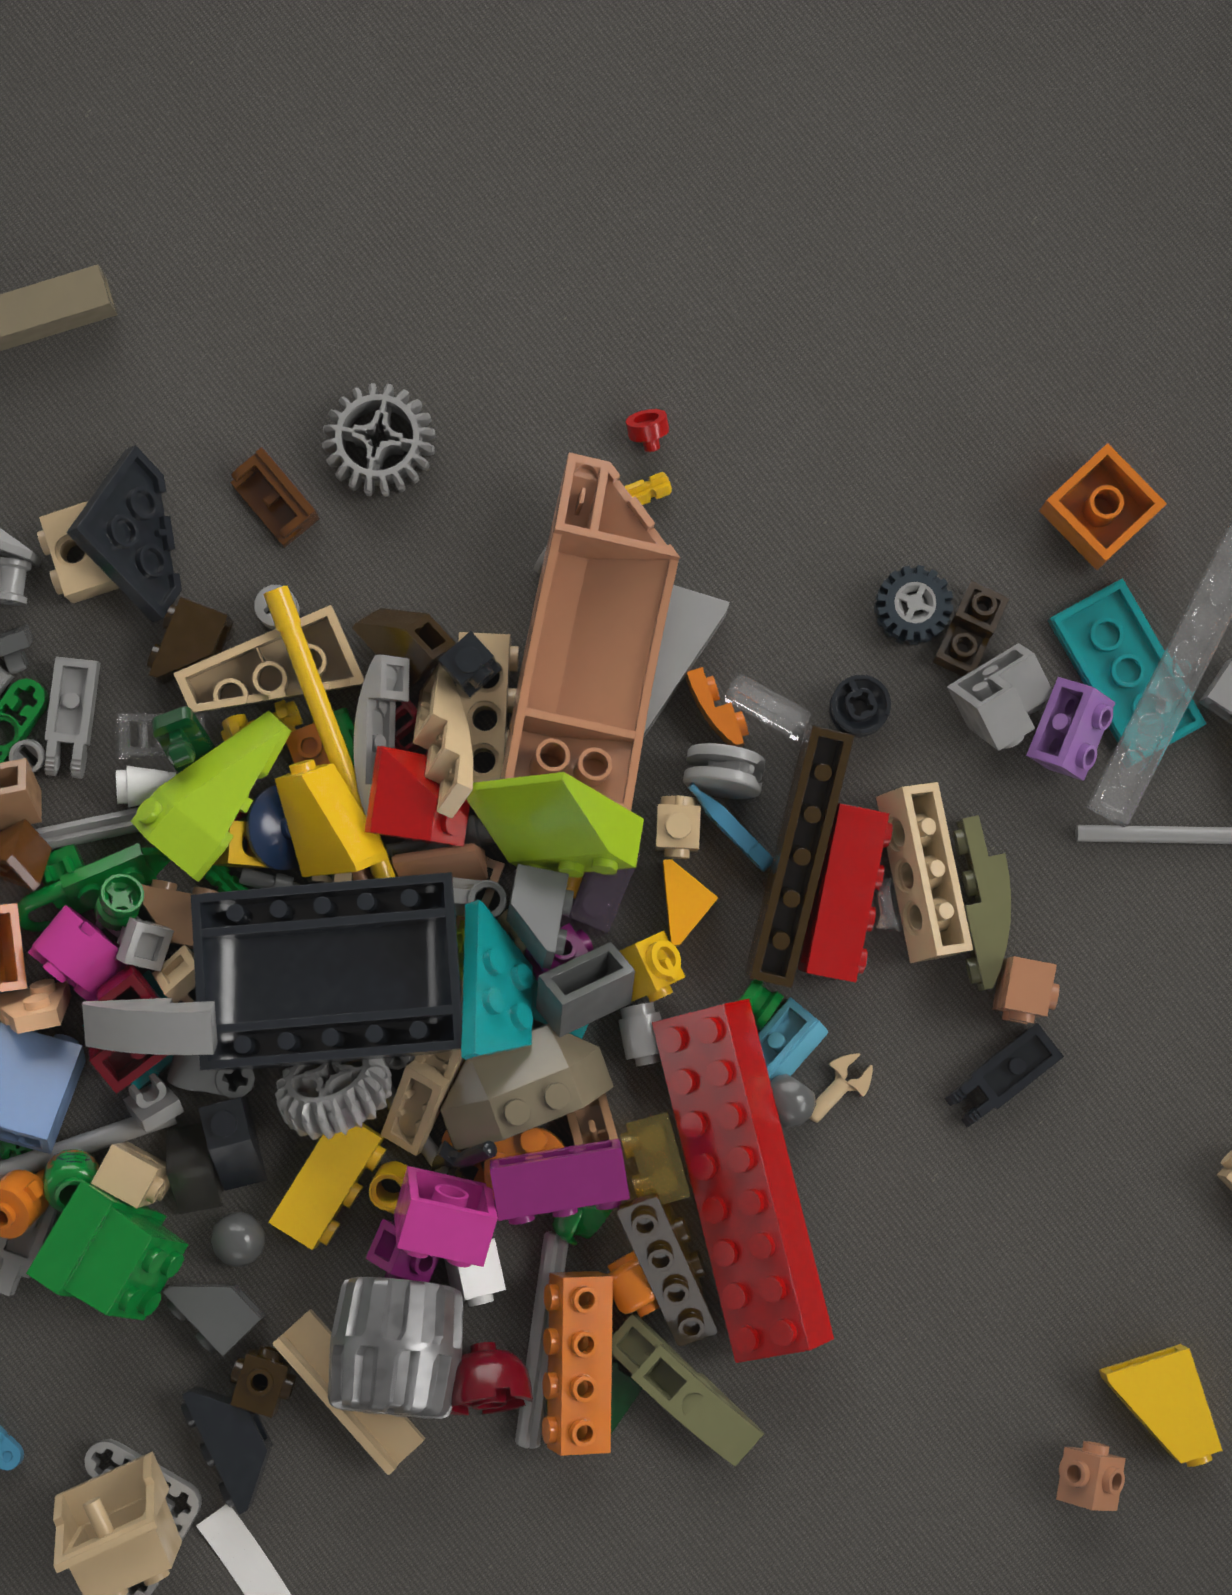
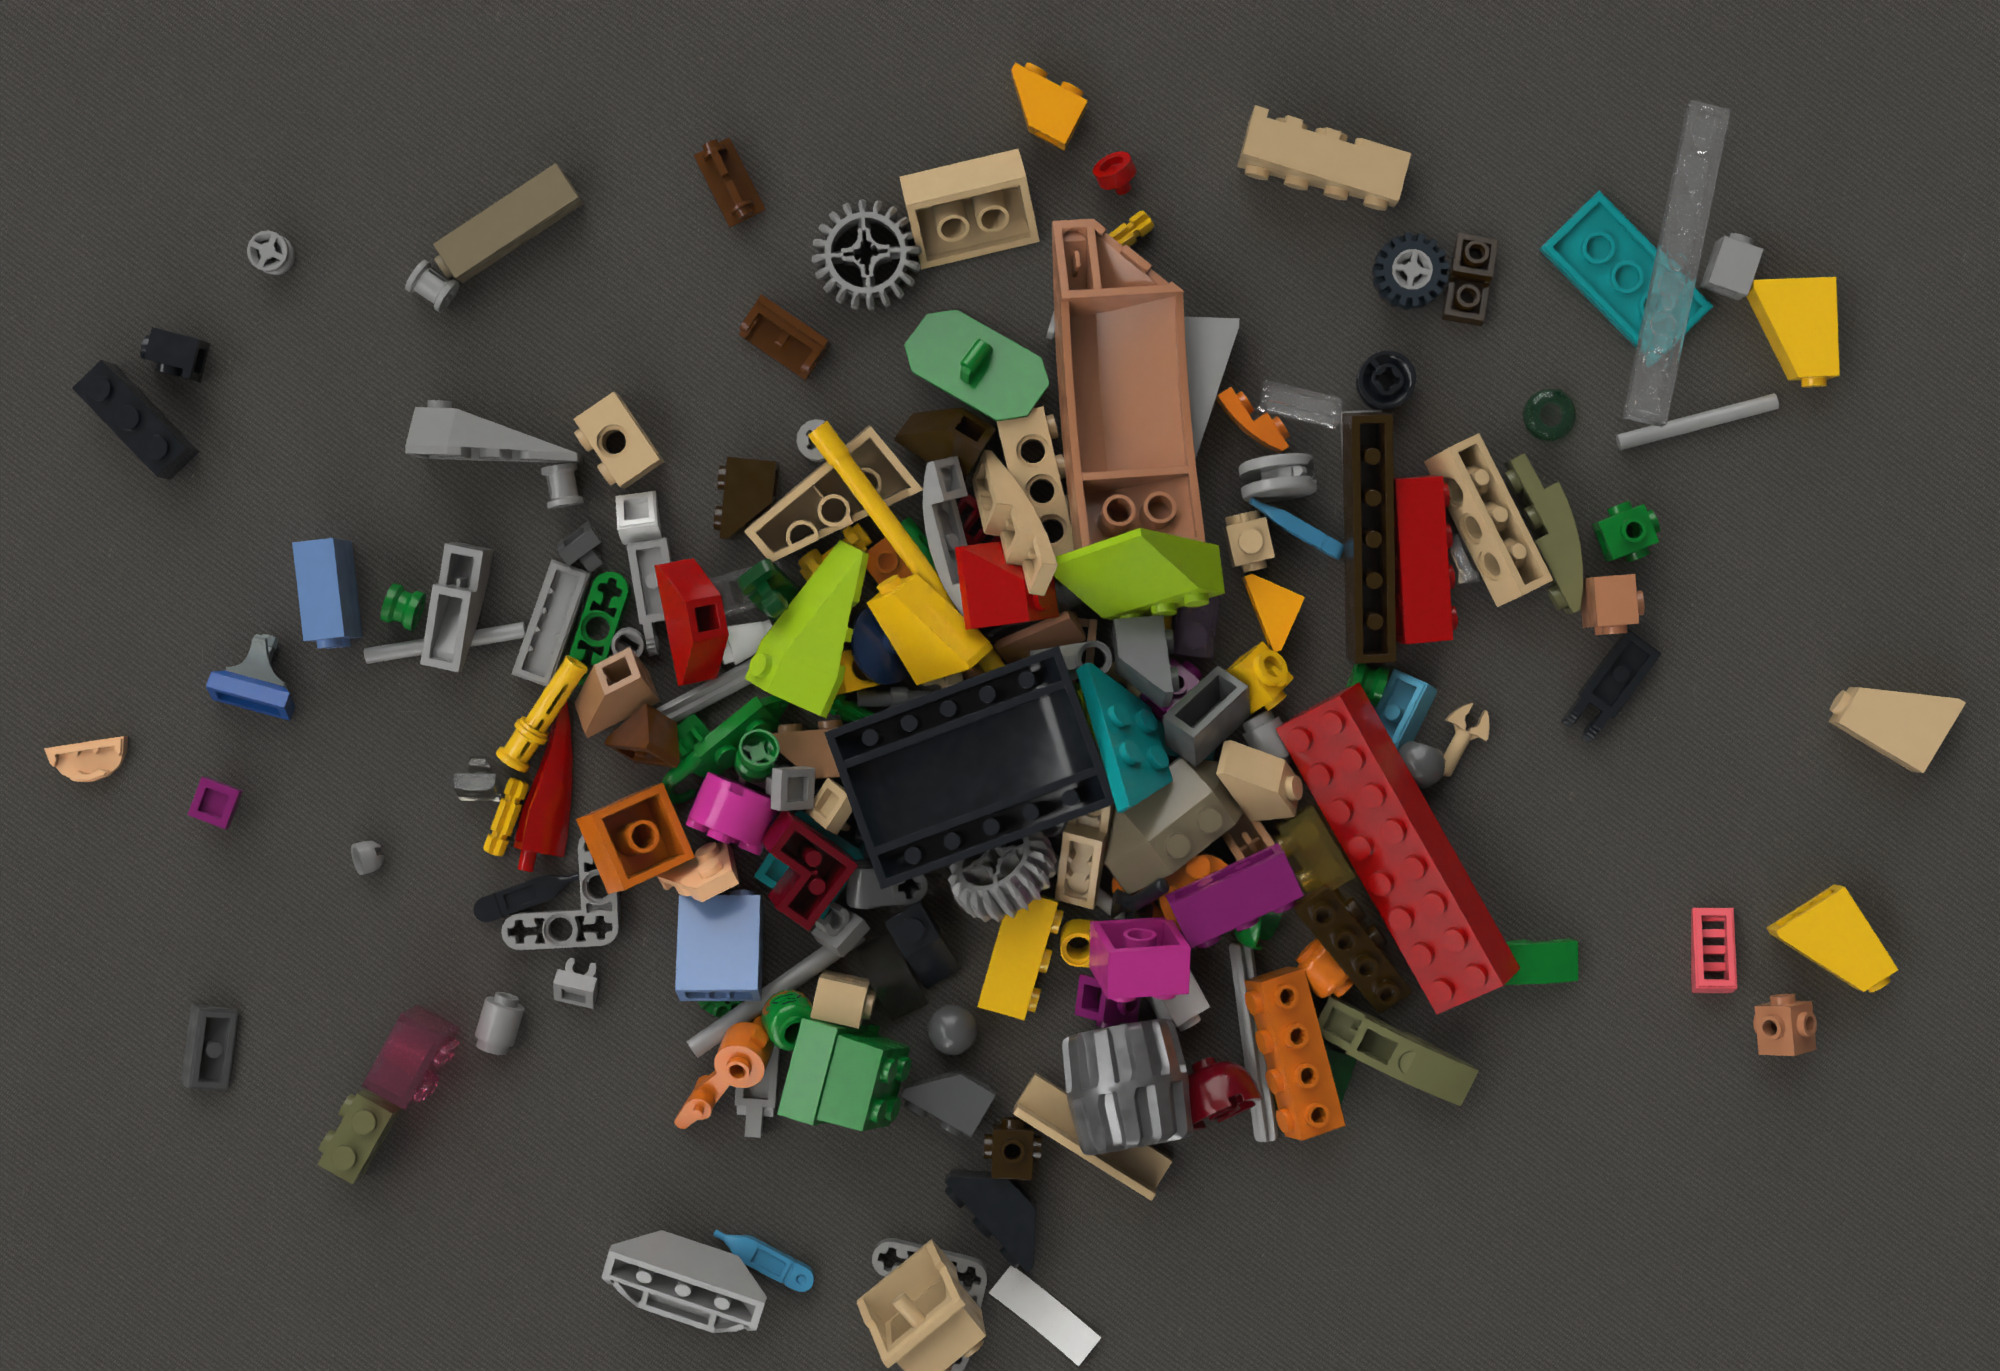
camera: 10 degrees left, 5 degrees up
black plate [66,445,182,622] -> none
light grey slope [82,998,217,1055] -> none
black brick [439,631,502,698] -> none
light grey brick [947,643,1052,751] -> none
medium lavender brick [1026,677,1115,781] -> none
orange brick [1039,443,1167,570] -> none
none -> white slope [615,491,662,545]
none -> red slope [654,558,729,686]
none -> reddish brown hinge [693,137,766,228]
none -> tan slope [899,148,1040,270]
none -> green shield [904,309,1050,421]
none -> light orange slope [1012,62,1088,151]
none -> tan slope [1216,740,1303,822]
none -> tan wedge [1237,105,1411,211]
none -> green slope [1505,938,1578,985]
none -> clear green piece [1522,389,1576,441]
none -> green brick [1591,500,1661,562]
none -> coral slope [1691,908,1737,993]

